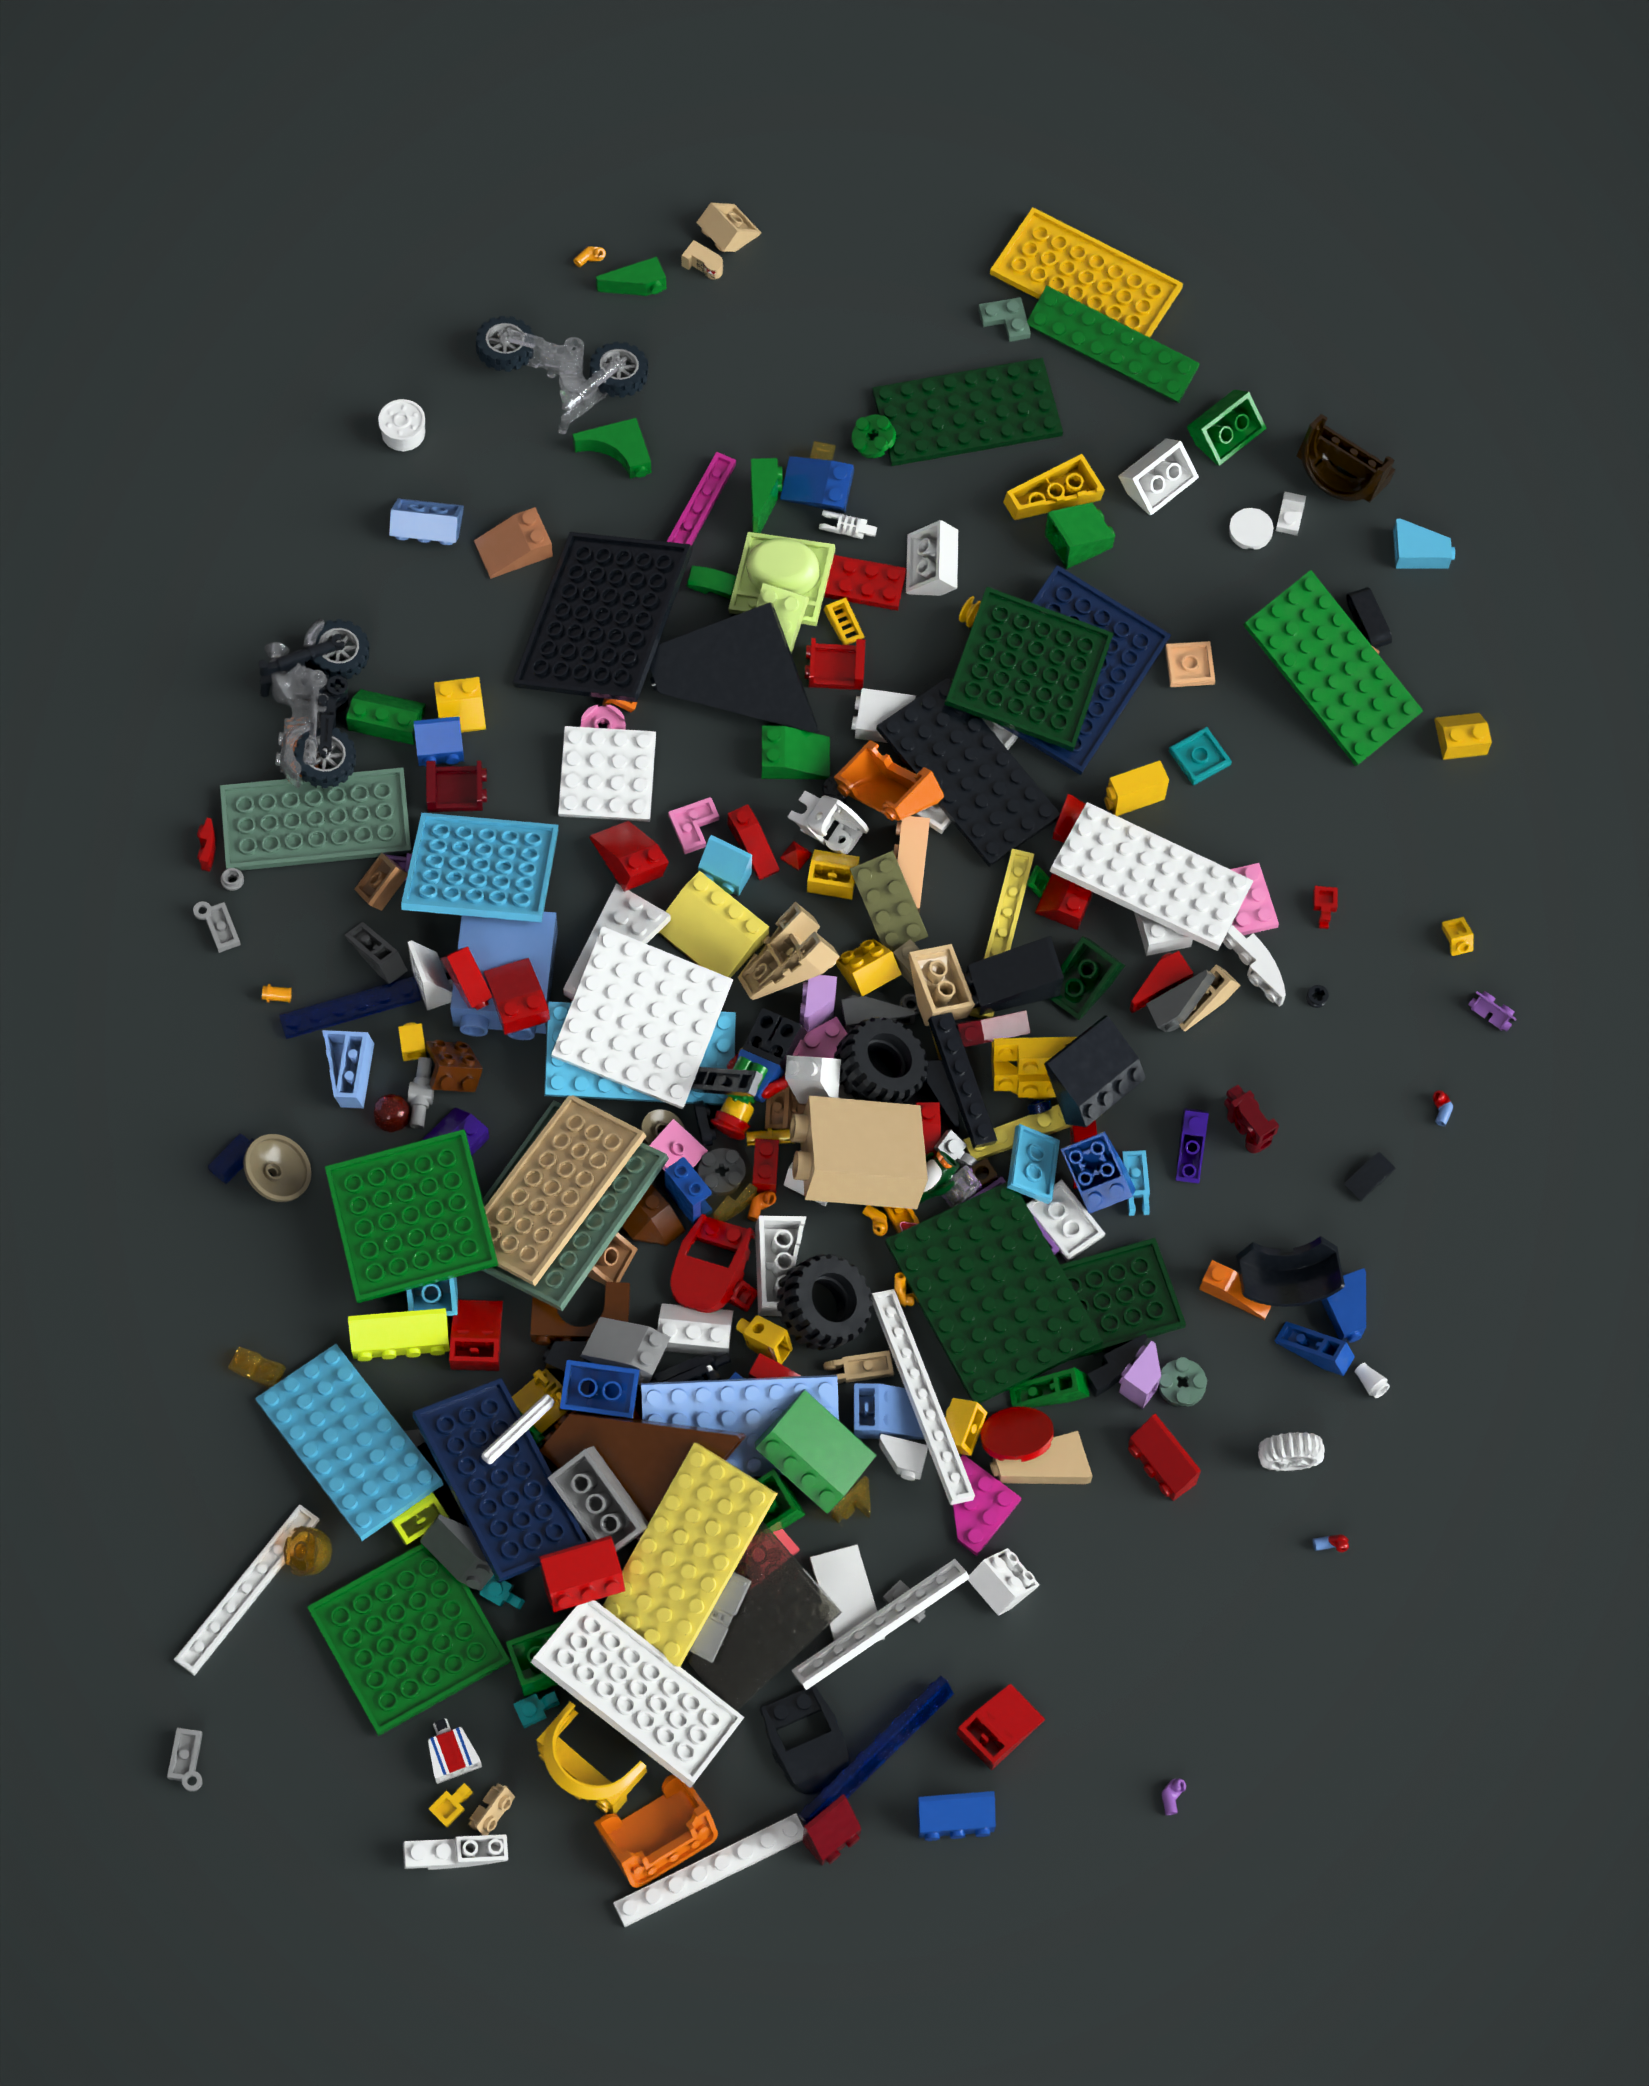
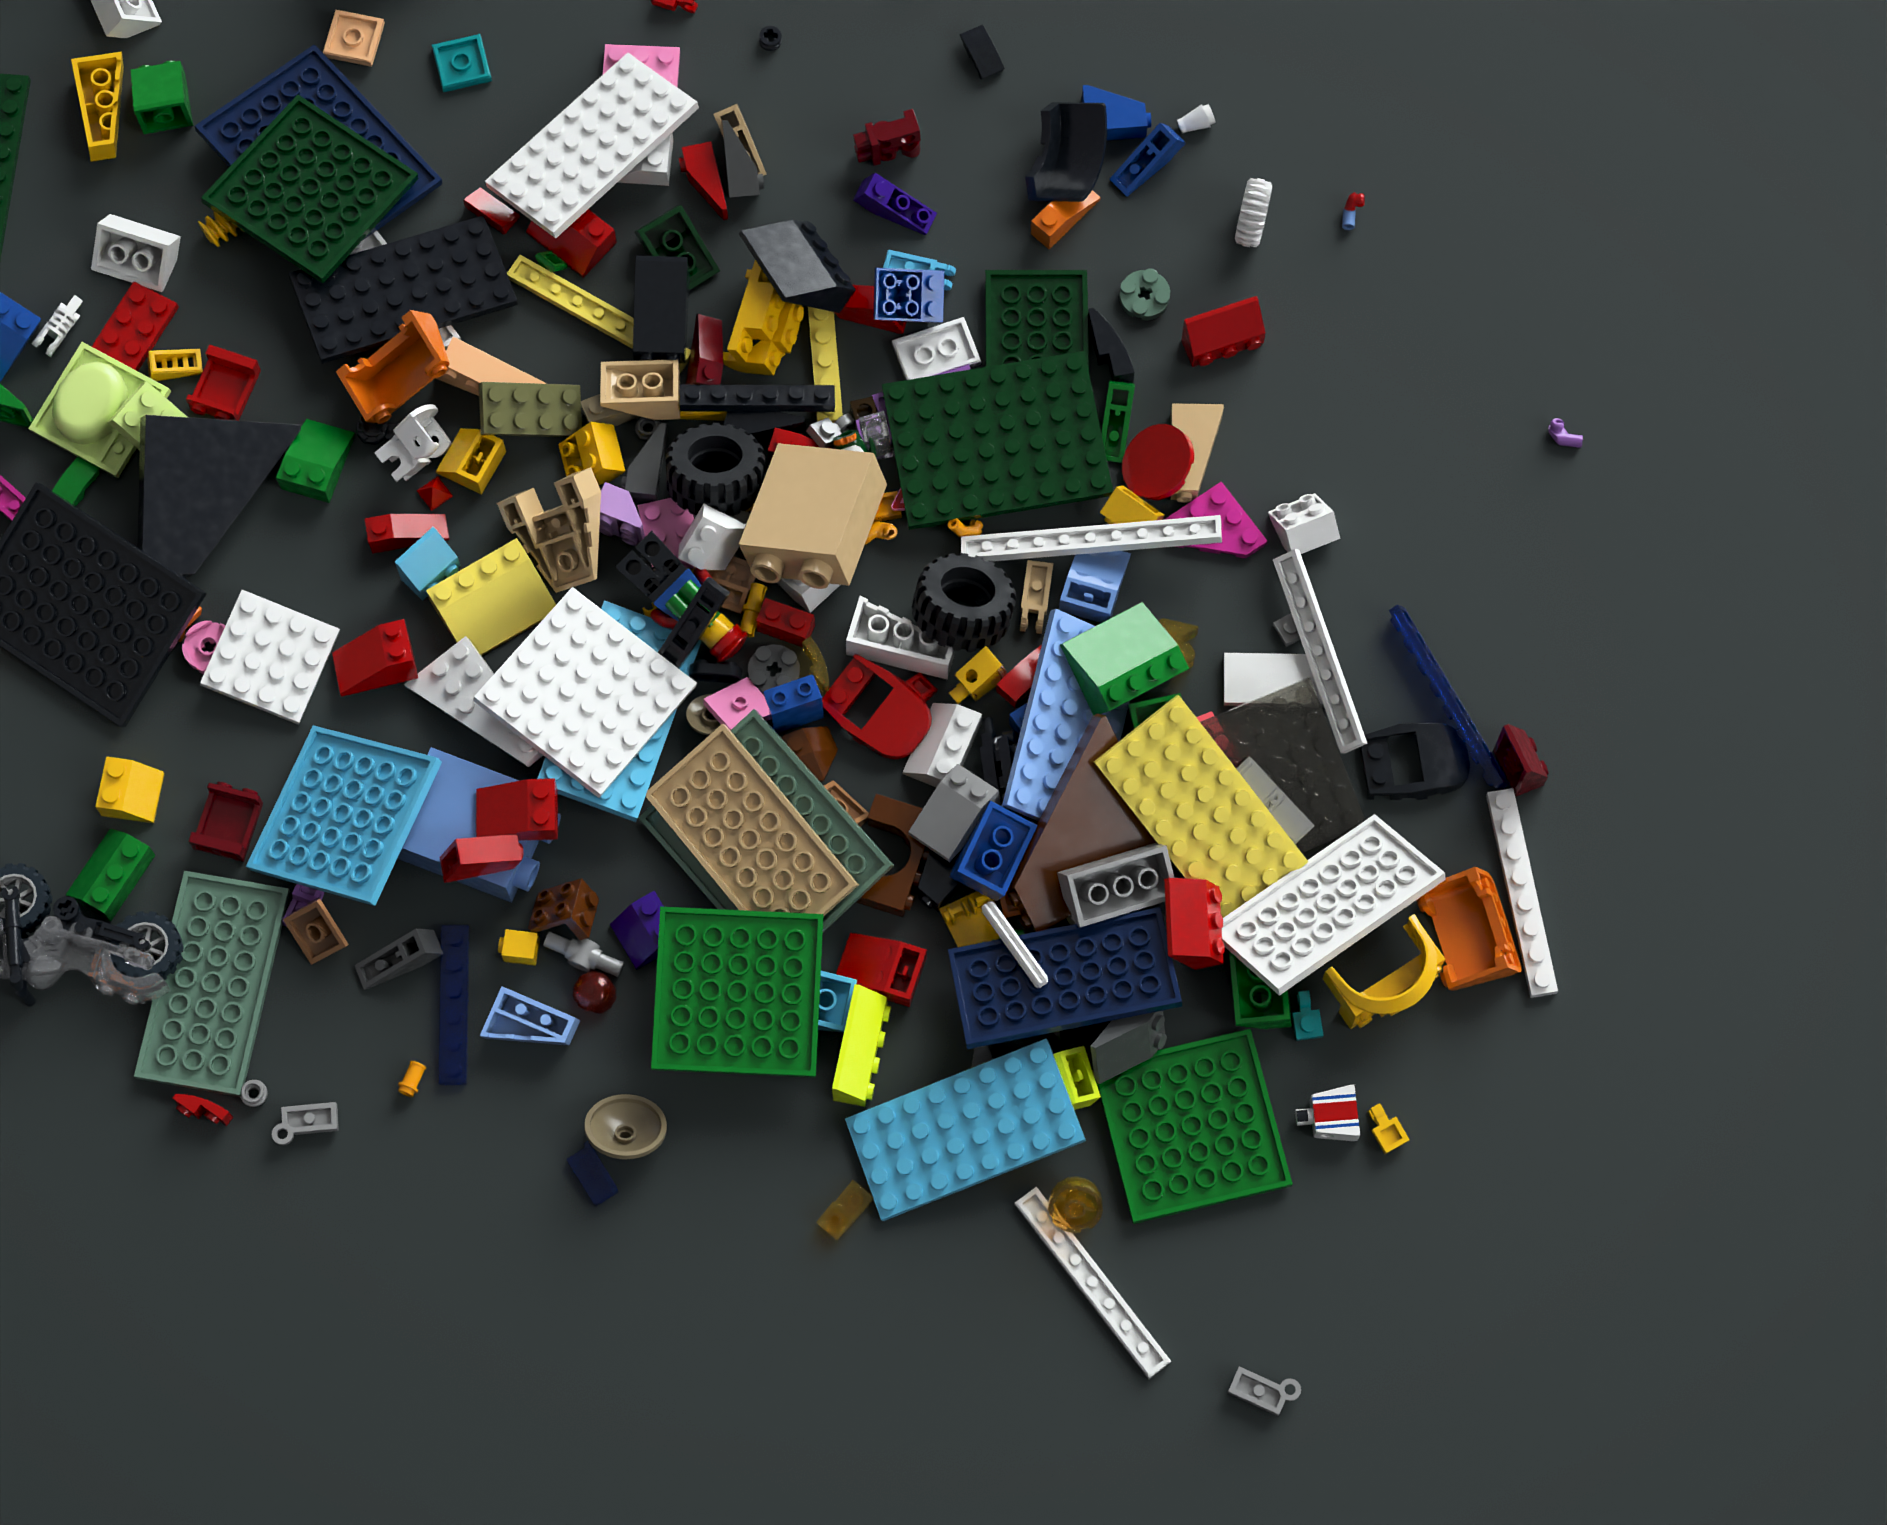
camera: 70 degrees left, 5 degrees up
white slope [403,1834,508,1870] -> none
white slope [407,941,453,1011] -> none
slope [413,716,464,767] -> none
tan hinge [468,1783,515,1836] -> none
teal plate [479,1575,525,1609] -> none
bright pink plate [668,797,719,854] -> none
orange arm [747,1191,777,1222] -> none
white brick [851,688,916,743] -> none
white slope [879,1434,928,1481] -> none
blue slope [916,1791,996,1841] -> none
red slope [957,1683,1045,1771] -> none
medium azure tile [1007,1124,1060,1204] -> none
tile [1027,1098,1052,1115] -> none
yellow brick [1104,760,1169,816] -> none
lavender slope [1119,1341,1161,1409] -> none
white slope [1223,925,1286,1007] -> none

